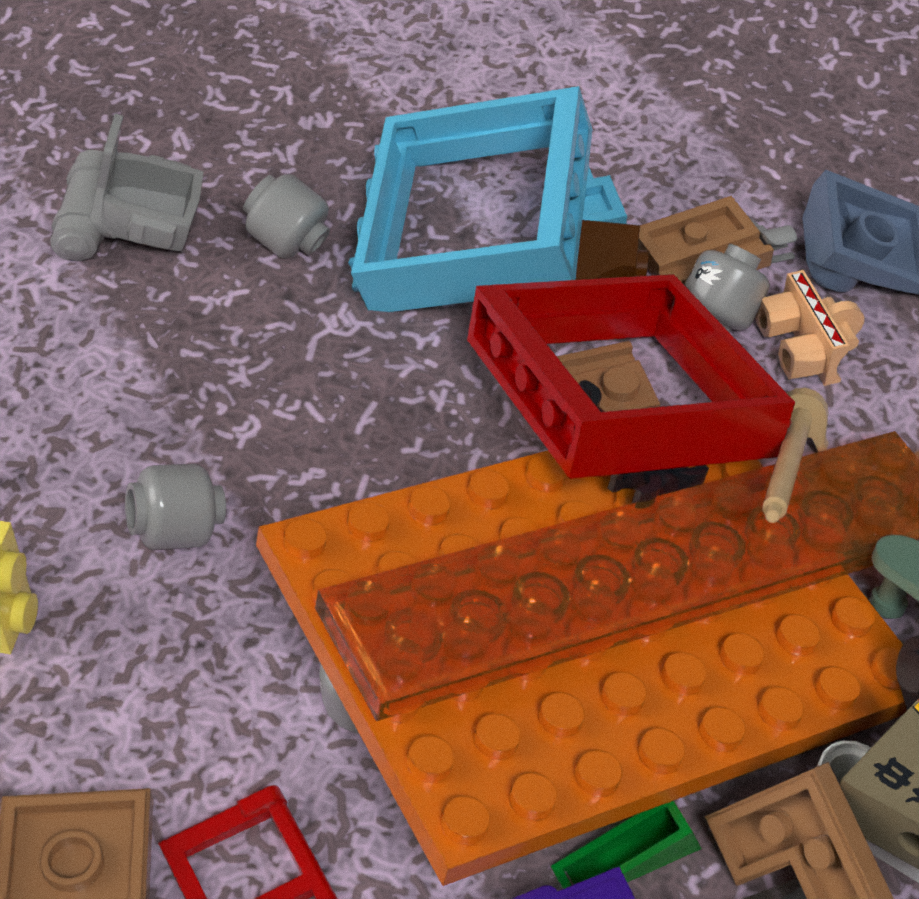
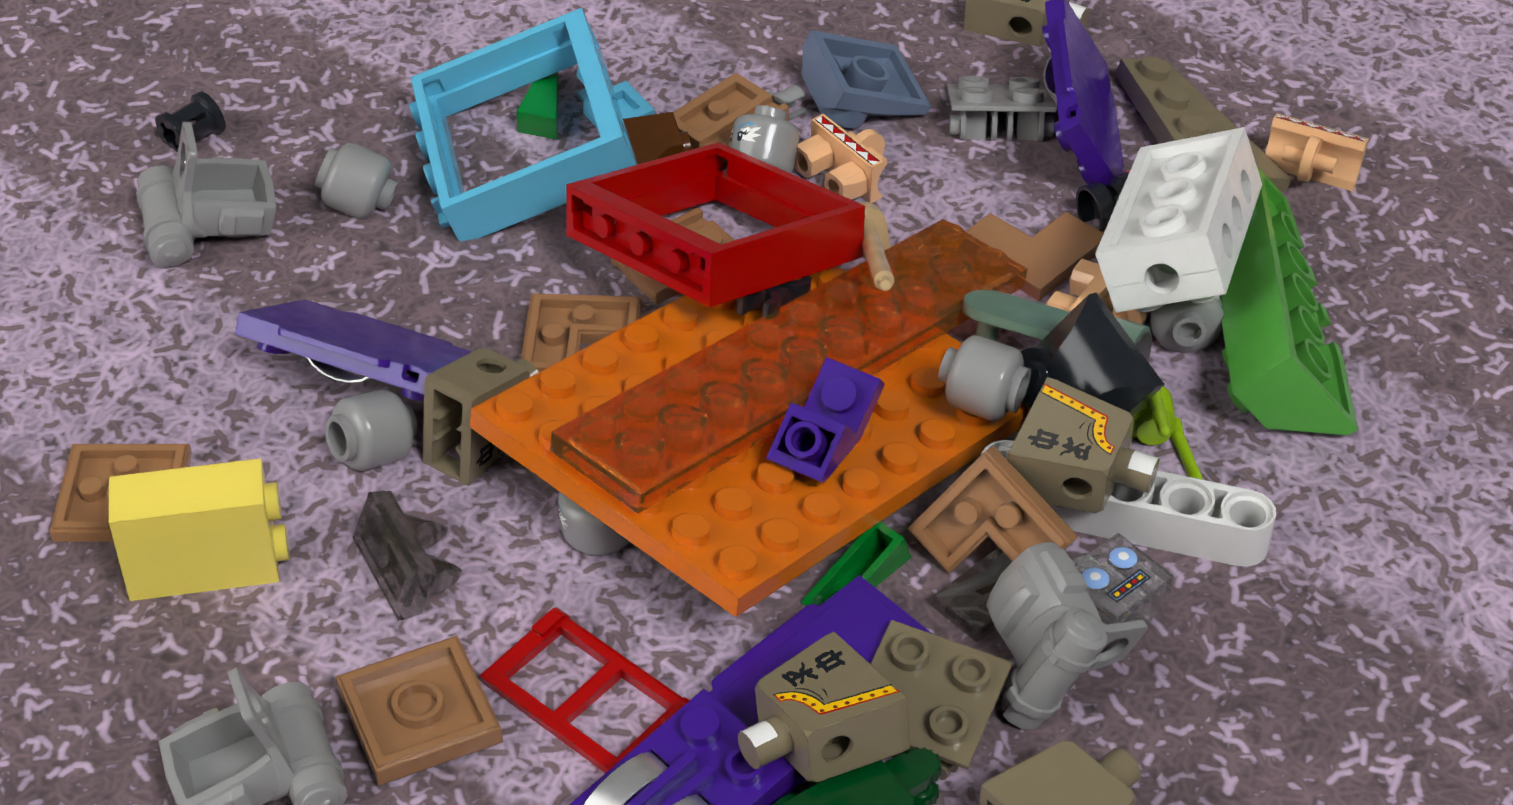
camera: 20 degrees left, 5 degrees down
none -> black bush [155,91,226,153]
none -> dark purple piece [235,299,472,401]
none -> clear smoke tile [353,491,462,621]
none -> dark tan torso [423,348,539,486]
none -> green piece [516,72,559,140]
none -> medium nougat tile [521,293,642,372]
none -> dark purple slope [766,357,885,484]
none -> light grey head [938,335,1031,421]

